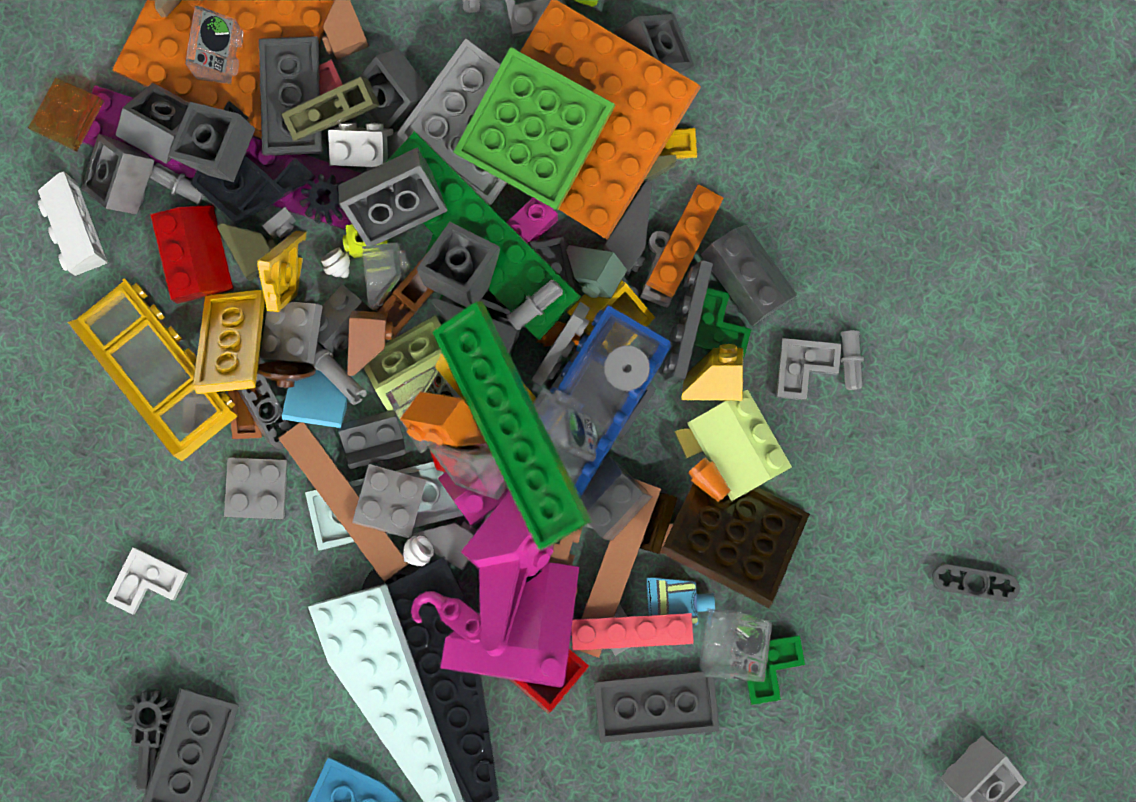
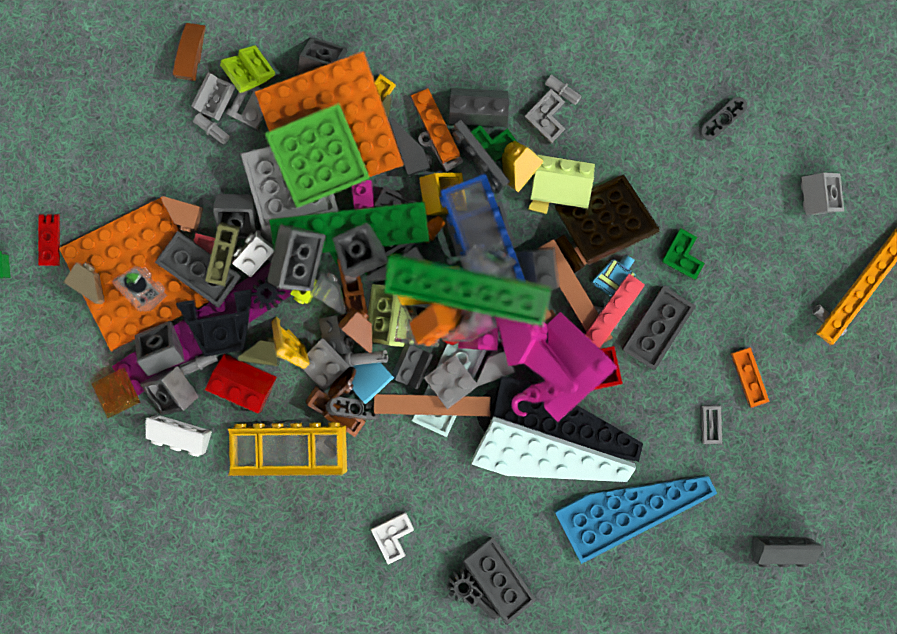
camera: 50 degrees left, 5 degrees up
dark grey slope [168,102,255,182] -> none
yellow plate [193,290,265,394] -> none
light grey plate [224,458,288,520] -> none
light grey plate [262,207,296,239] -> none
white plate [321,248,350,279] -> none
white plate [403,536,434,566] -> none
light grey axle [507,280,563,331] -> none
light grey plate [532,302,590,386] -> none
sand green slope [566,245,627,298] -> none
light grey piece [604,346,650,391] -> none
orange cone [688,457,731,502] -> none
clear slope [699,608,772,682] -> none

